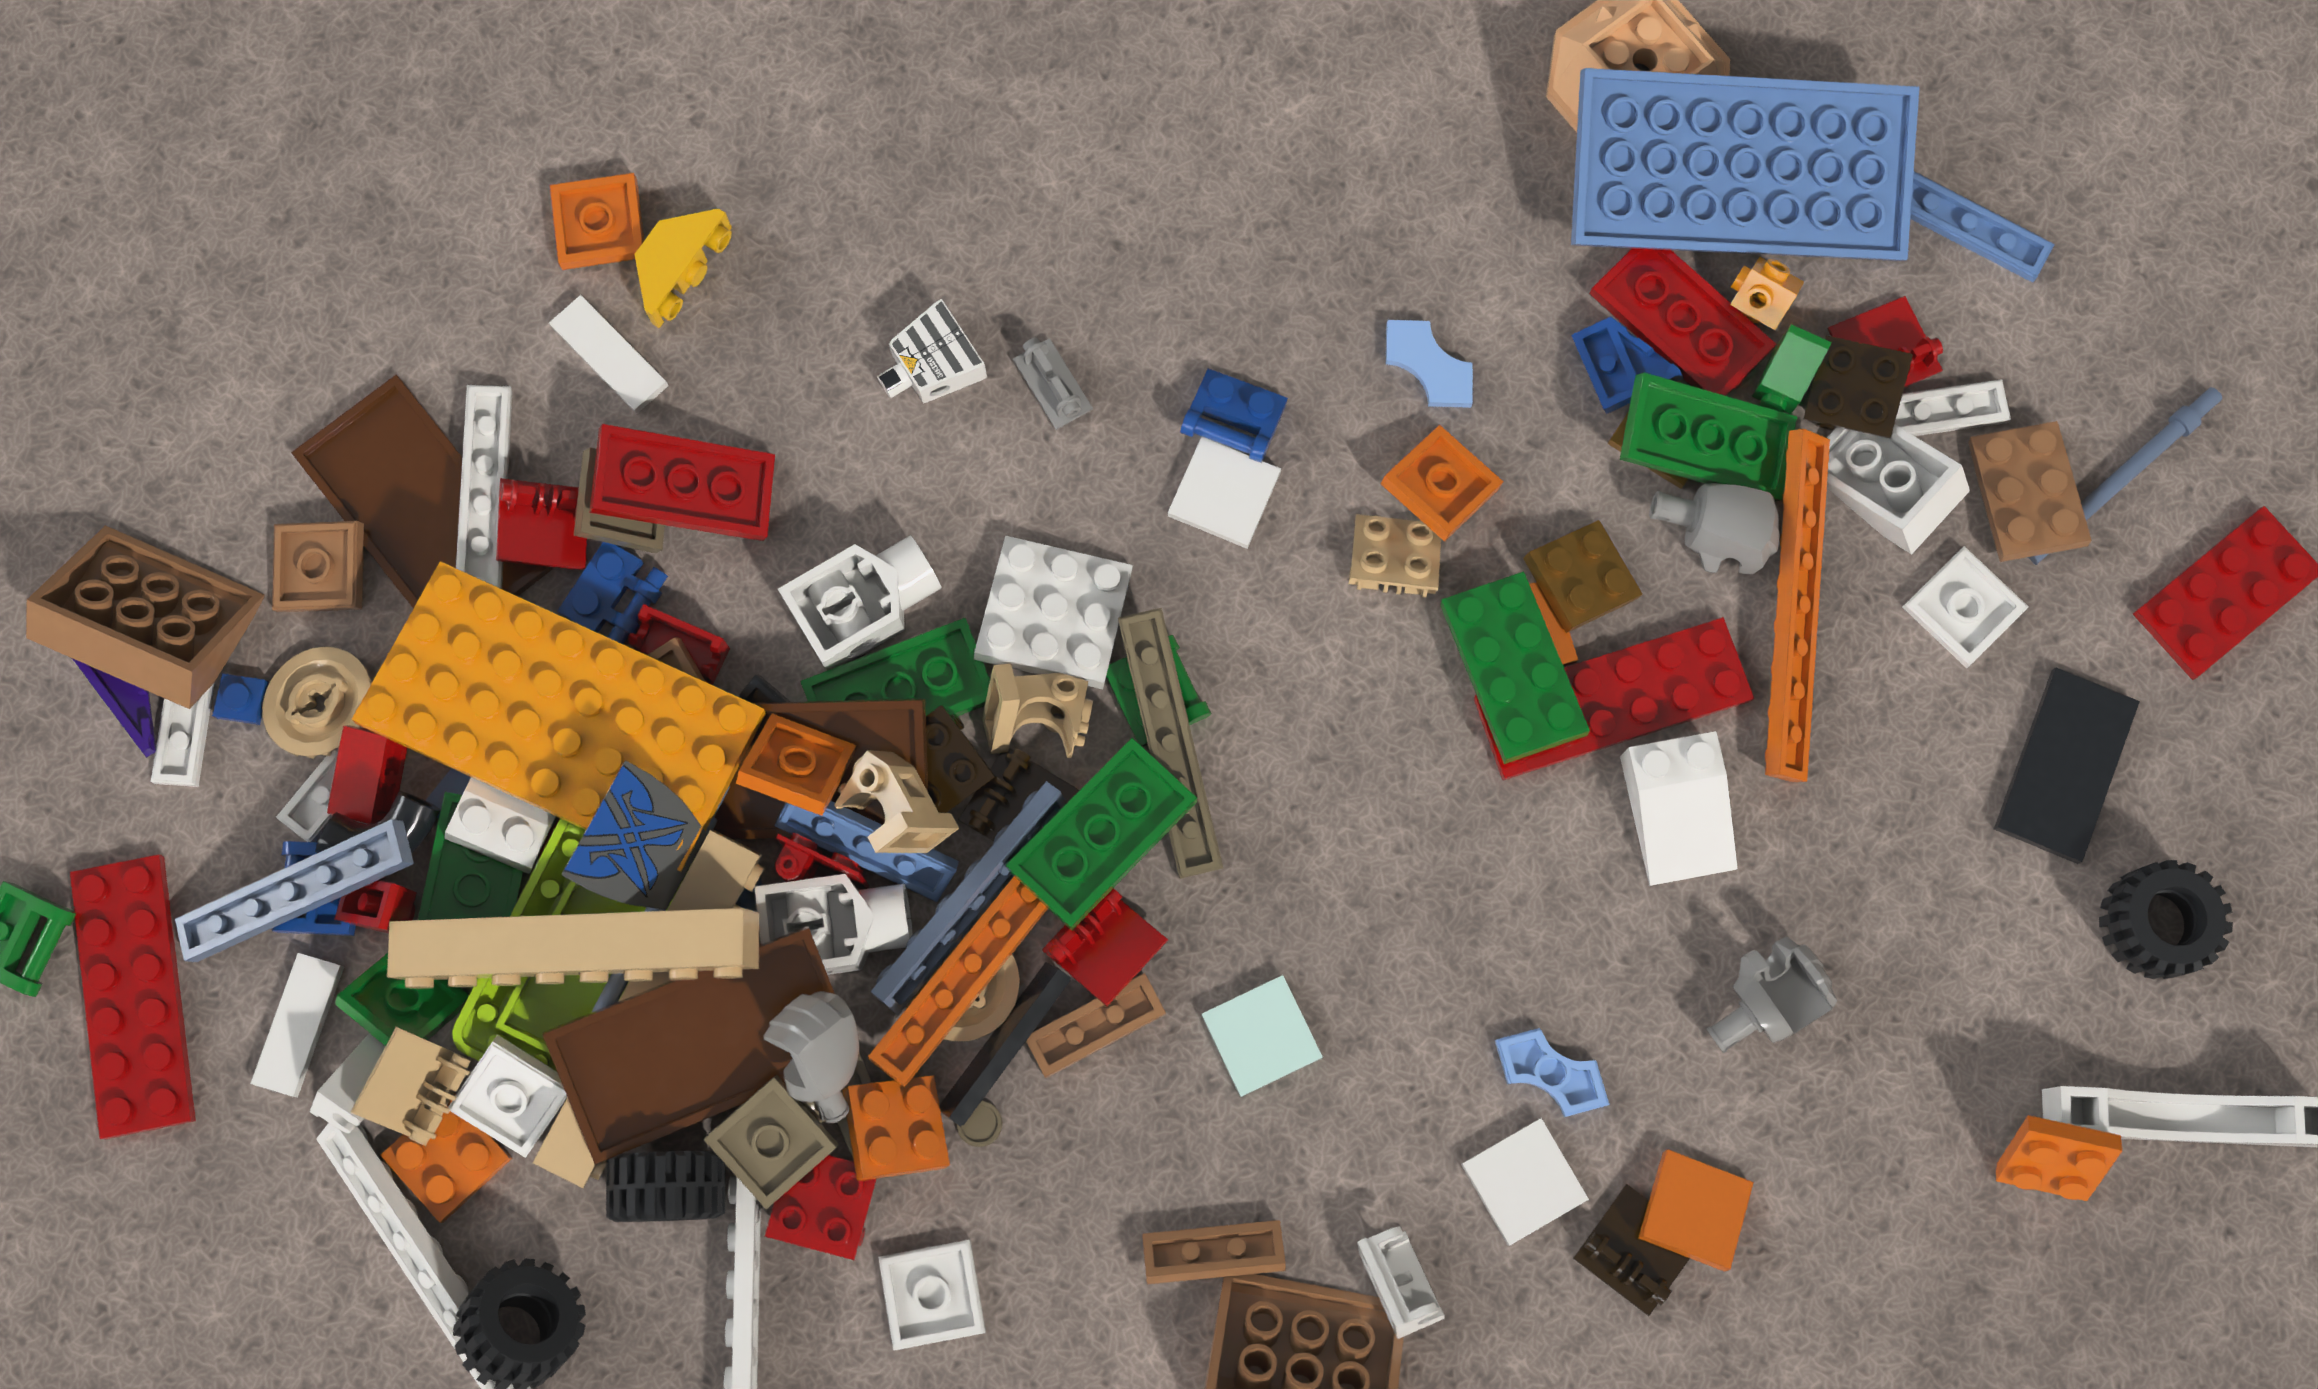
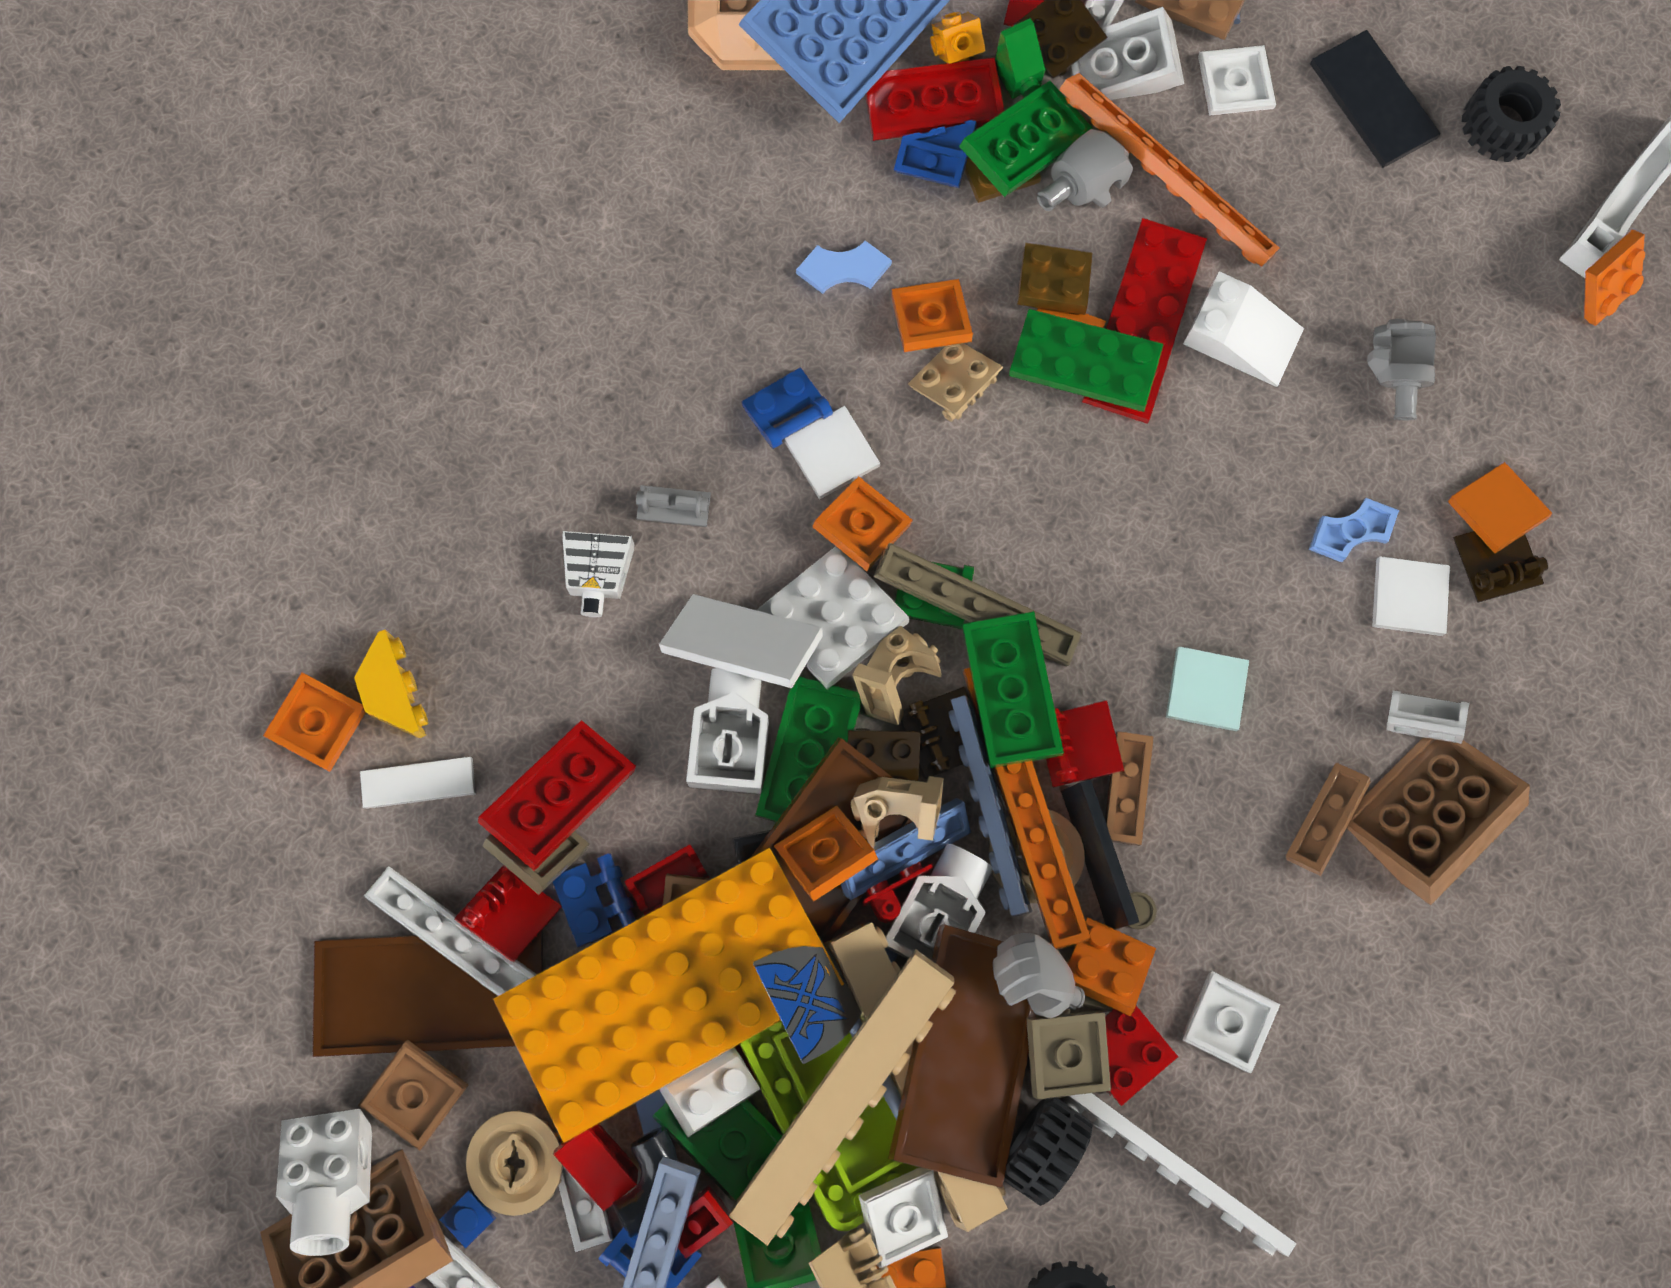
camera: 60 degrees left, 0 degrees up
none -> white brick [276,1109,372,1256]
none -> white tile [659,594,823,688]
none -> orange plate [812,476,913,571]

